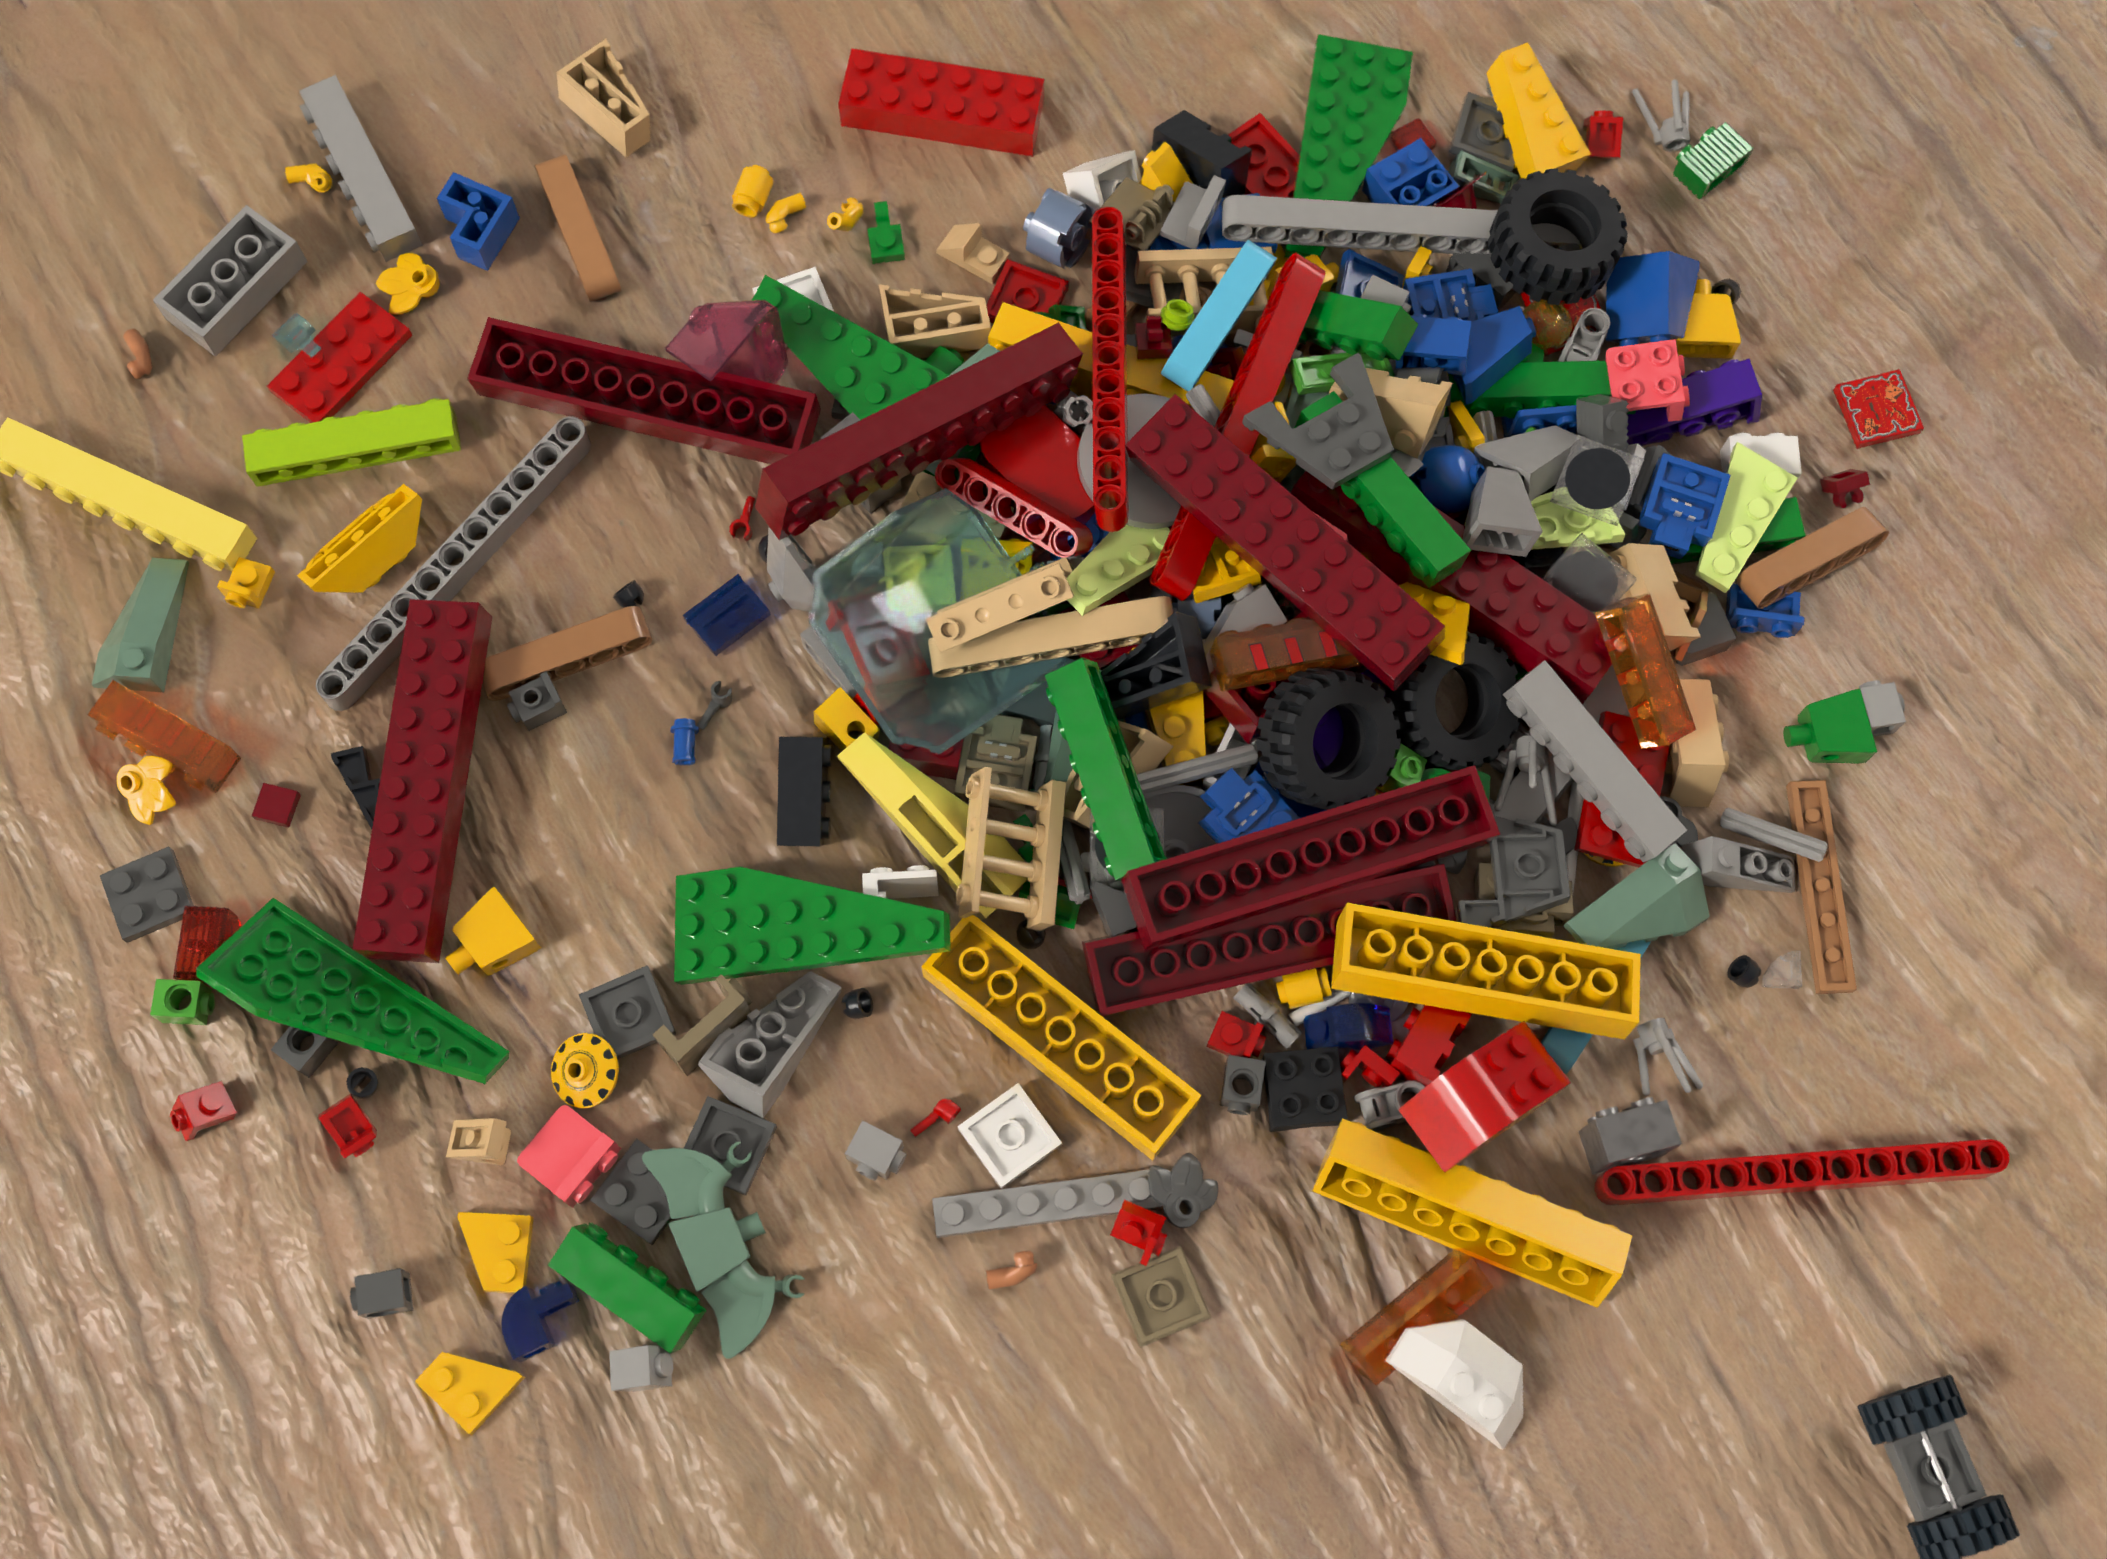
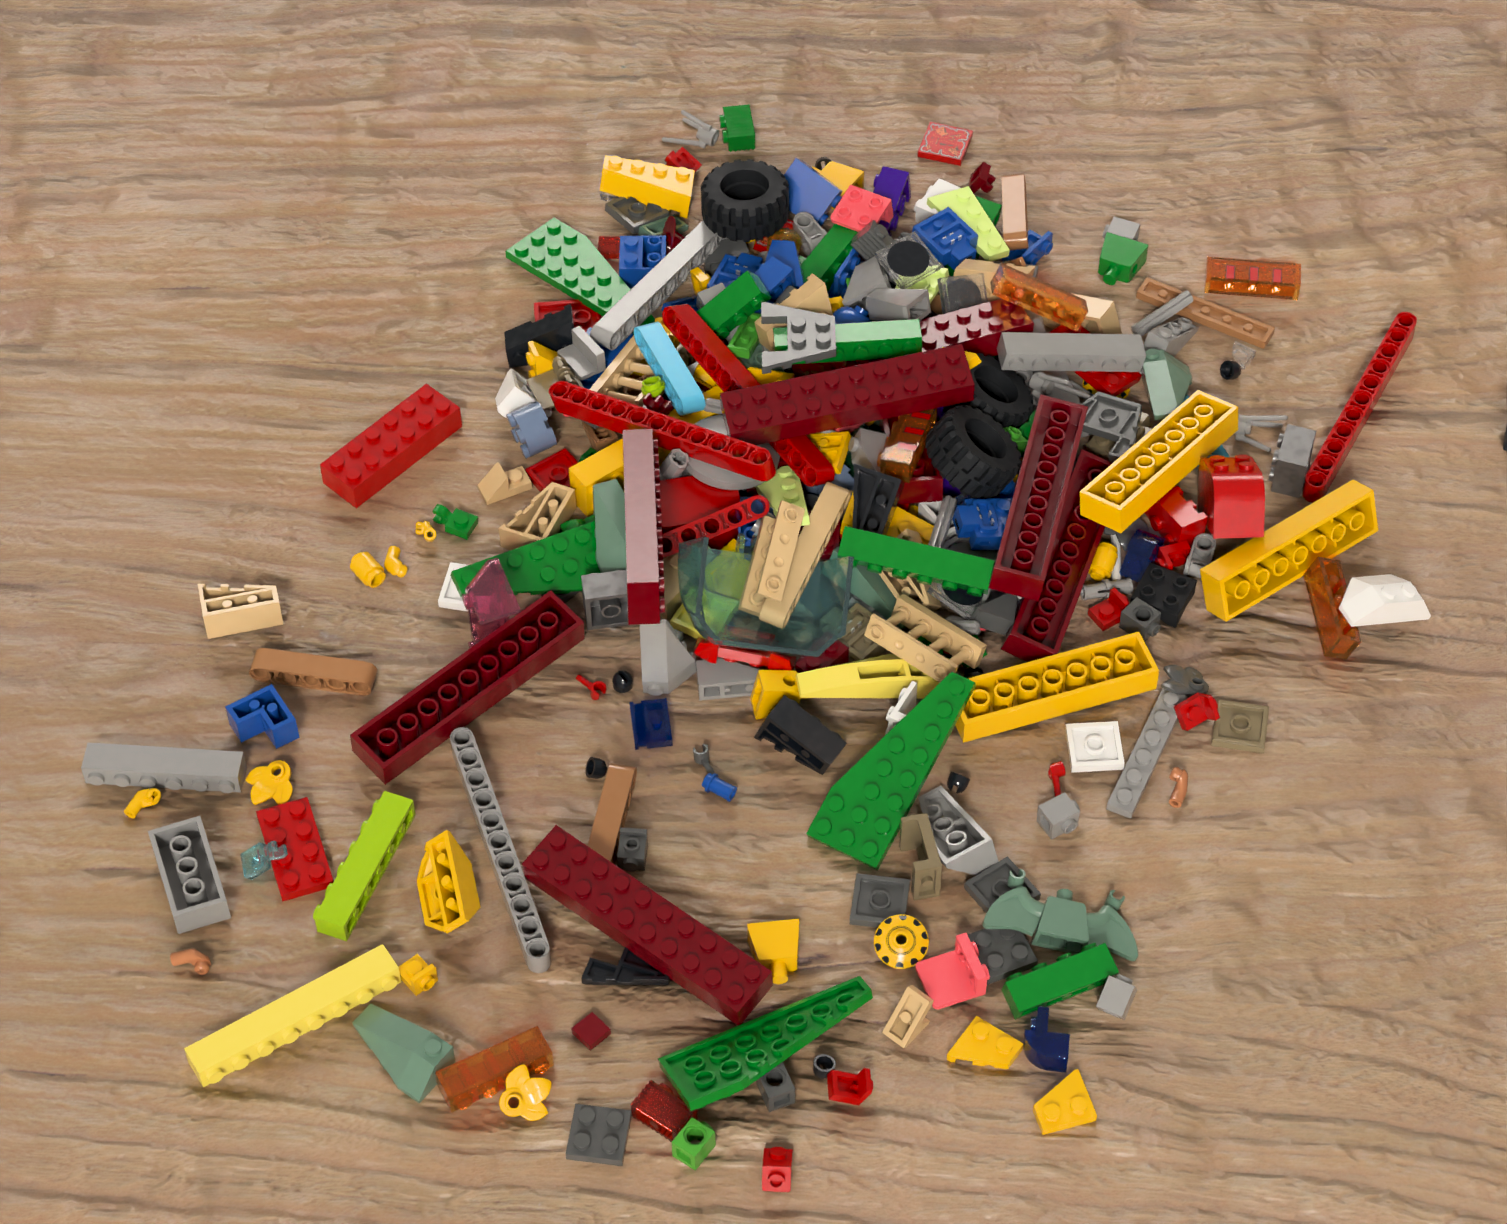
camera: 55 degrees left, 20 degrees down
dark grey brick [350,1268,414,1319] -> none
none -> clear orange brick [1204,257,1301,300]

